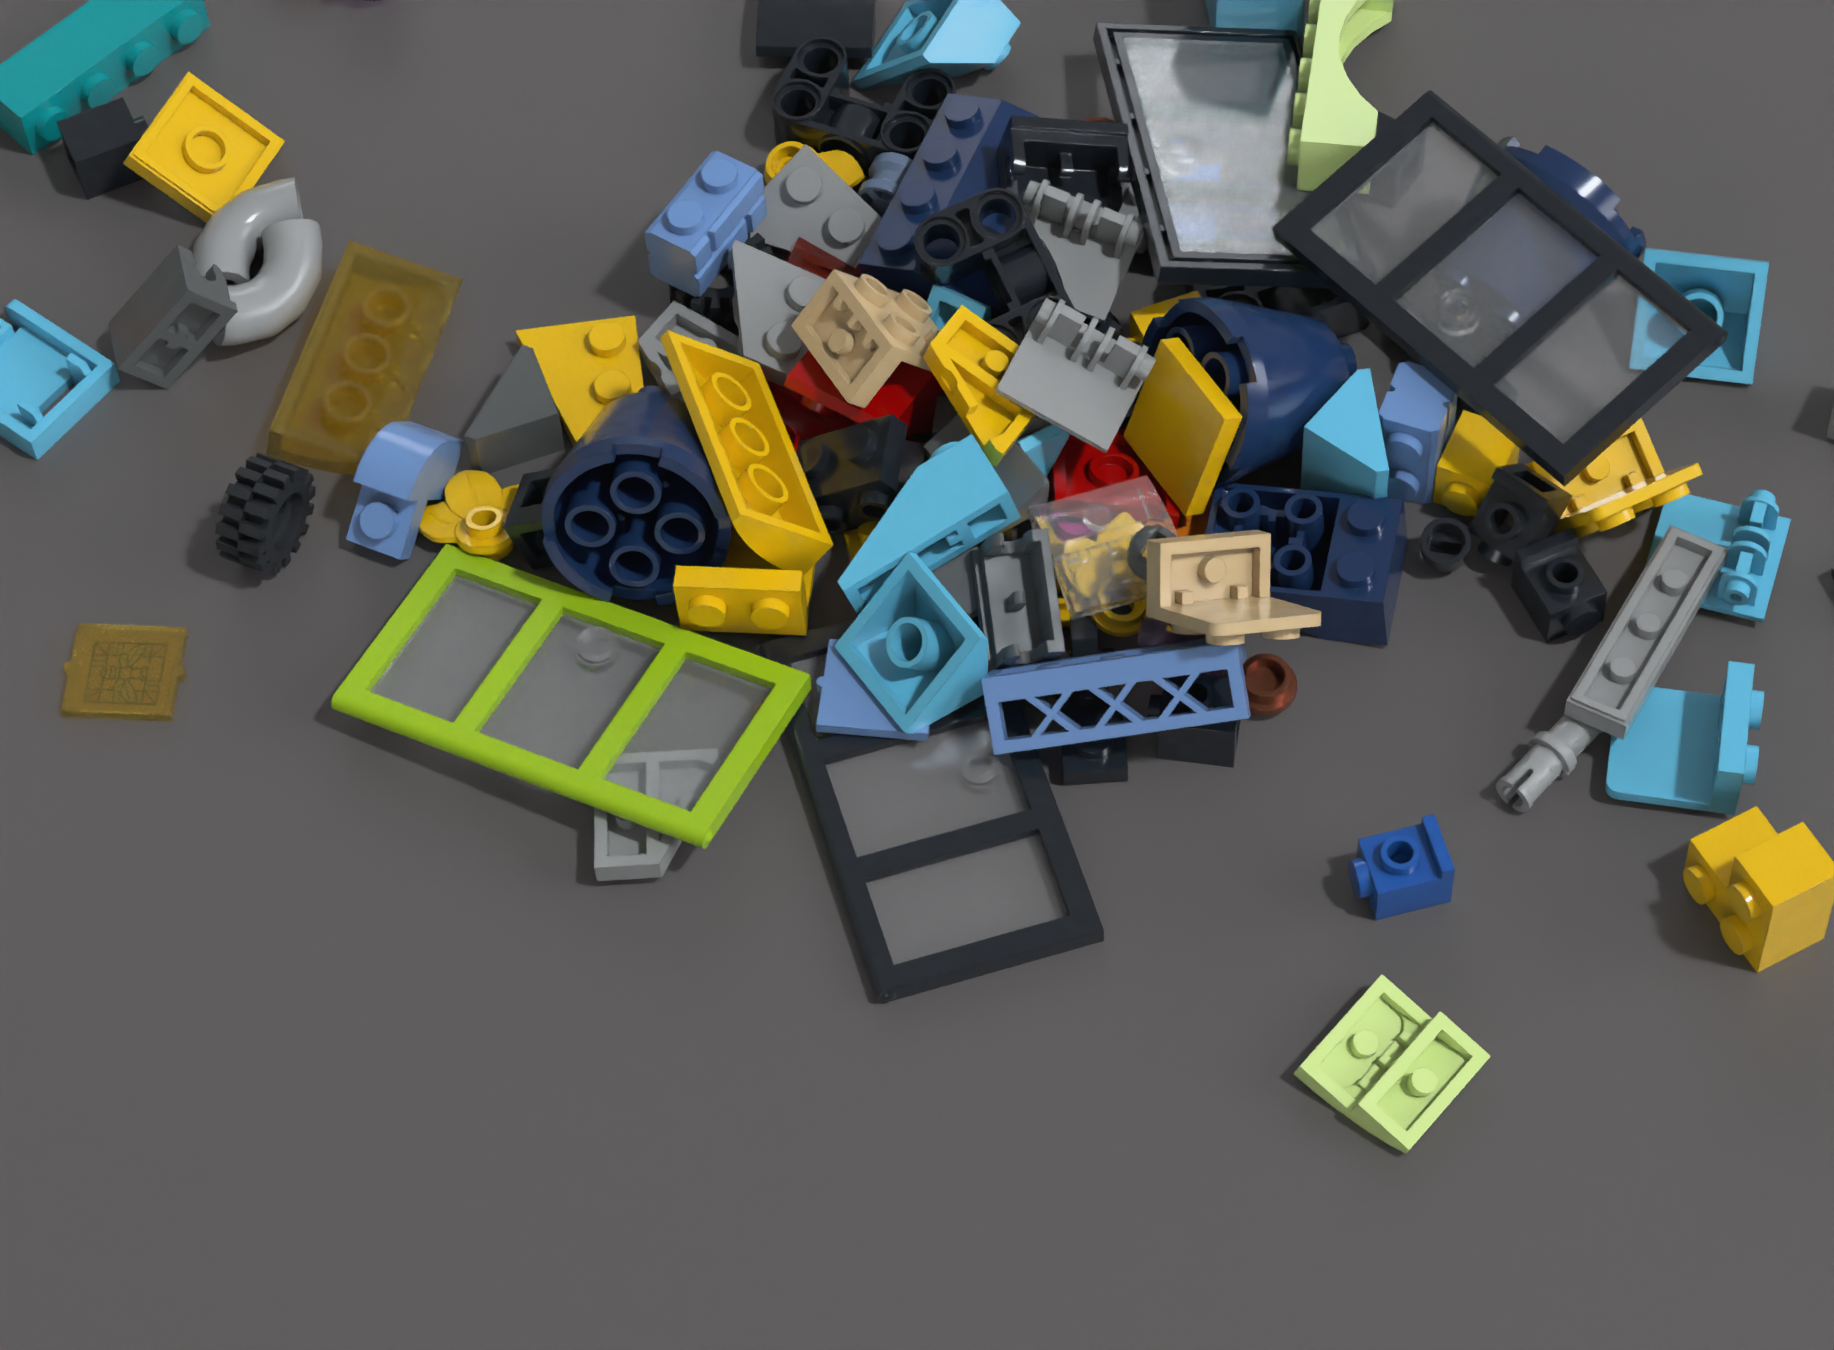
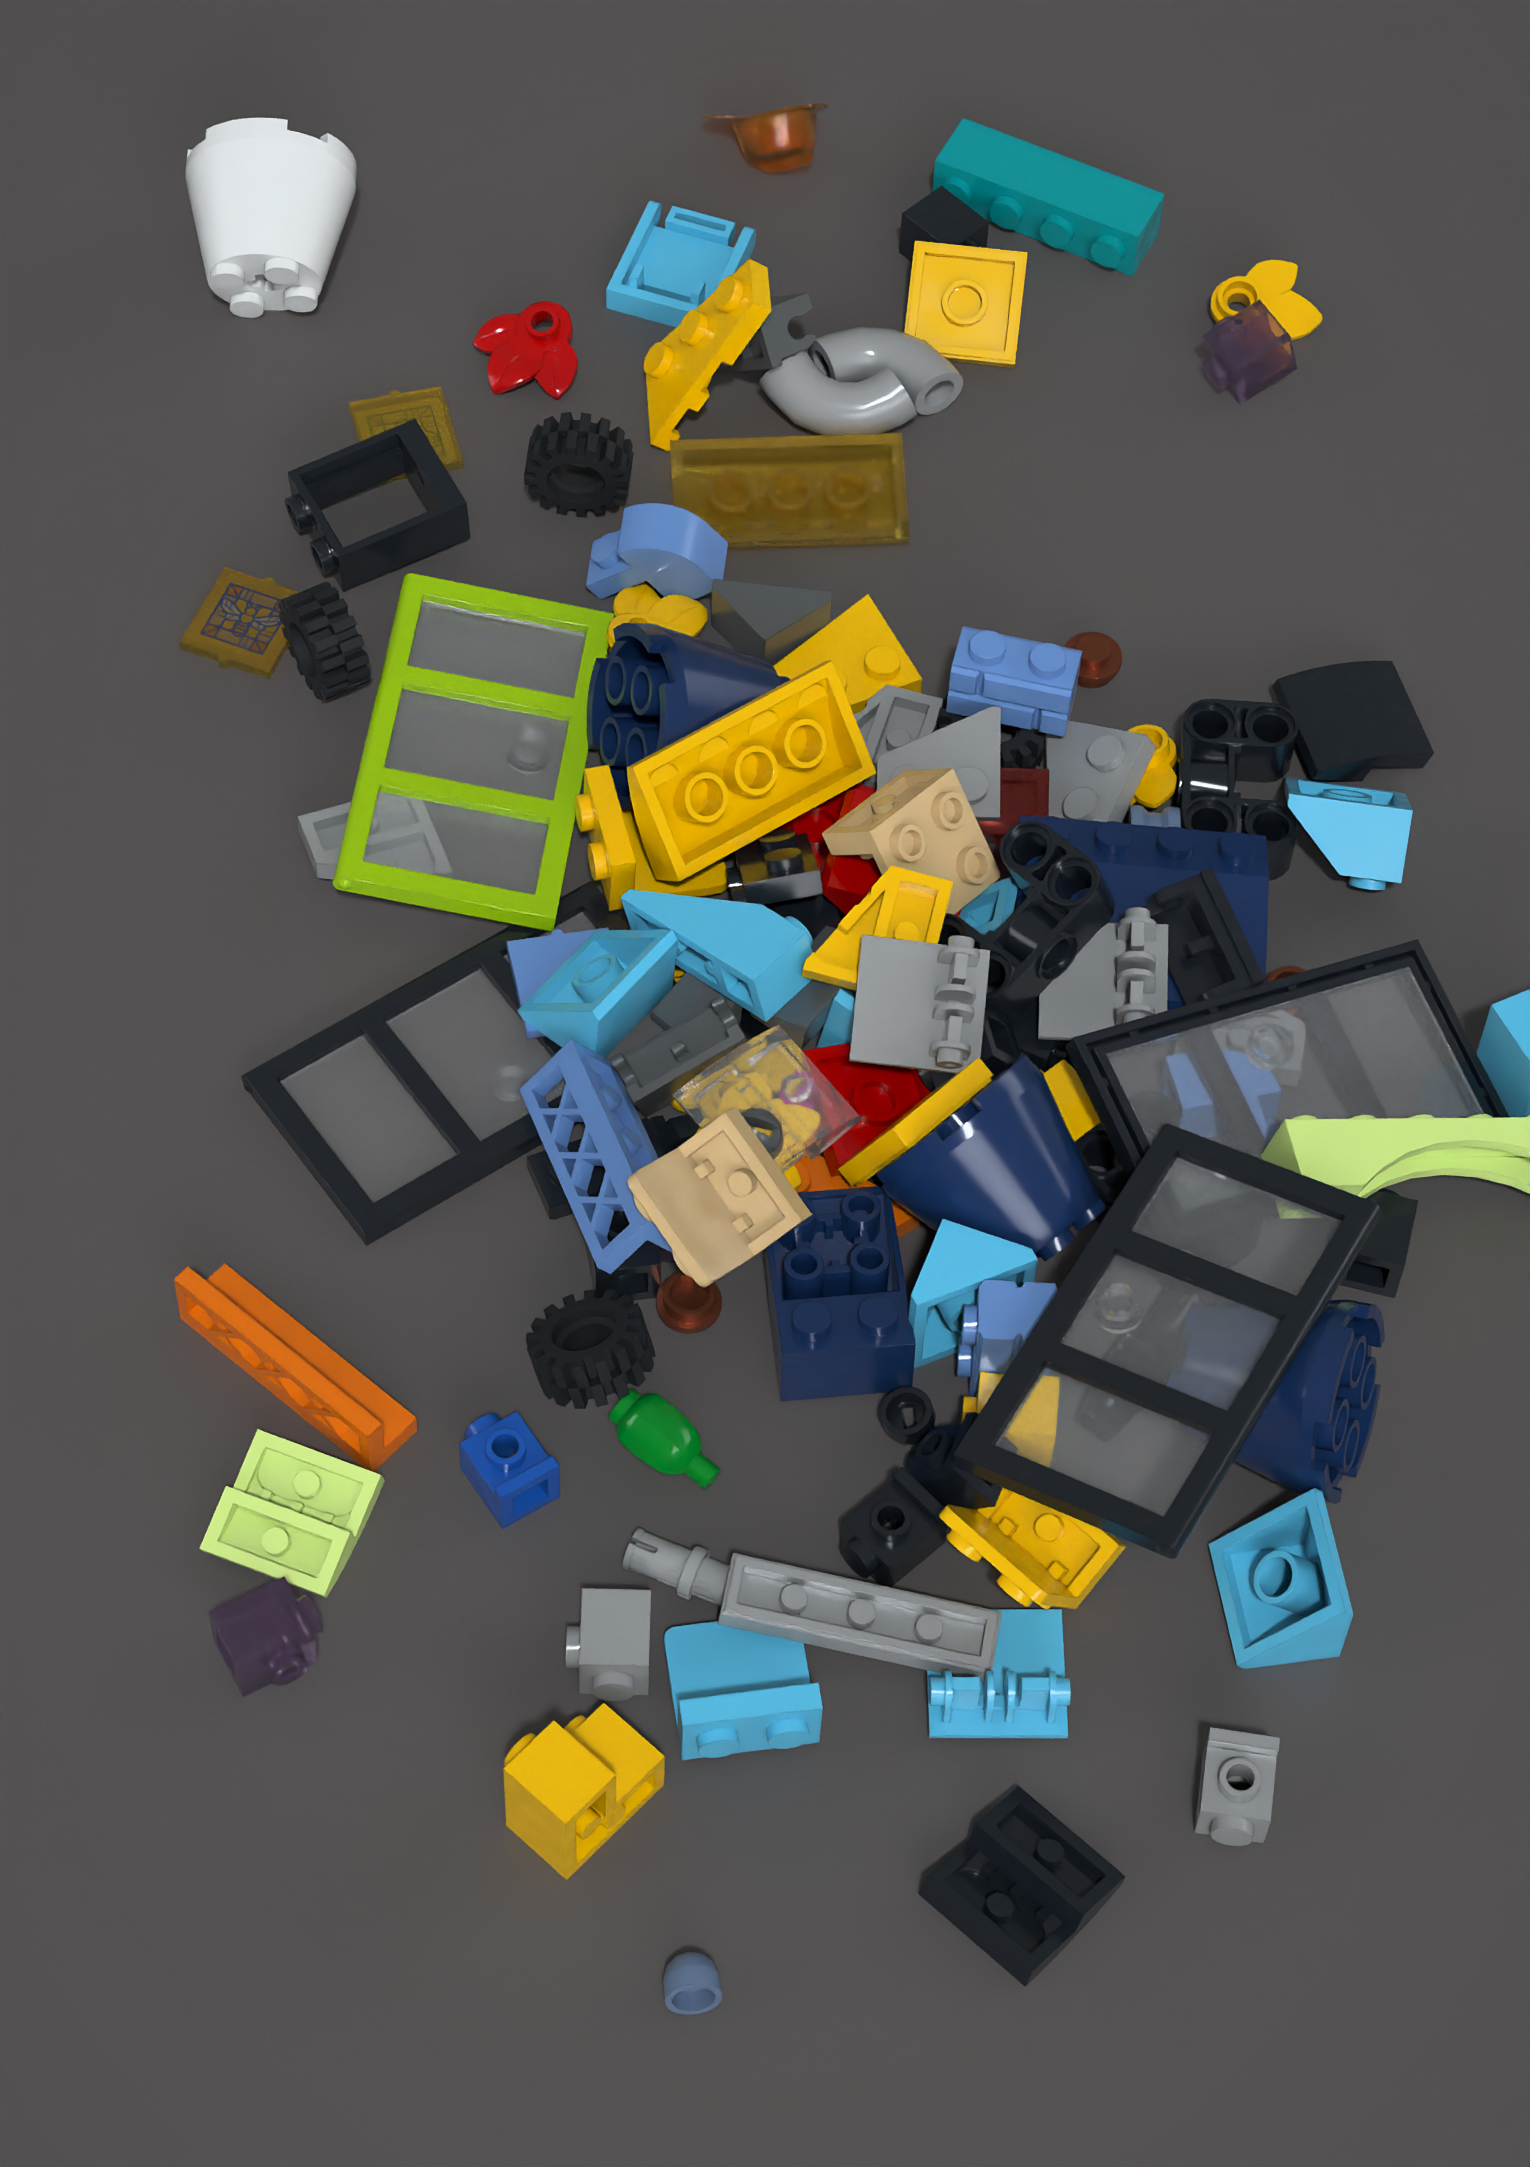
camera: 65 degrees right, 0 degrees up
none -> orange fence [174,1263,418,1472]
none -> piece [179,567,298,680]
none -> clear purple brick [208,1577,323,1697]
none -> black tyre [278,582,370,701]
none -> black window [285,419,470,592]
none -> red plate [472,301,578,400]
none -> black tyre [526,1289,656,1409]
none -> light grey brick [566,1588,651,1701]
none -> green plant [608,1388,722,1490]
none -> yellow wing [644,258,772,452]
none -> copper plate [1064,632,1122,689]

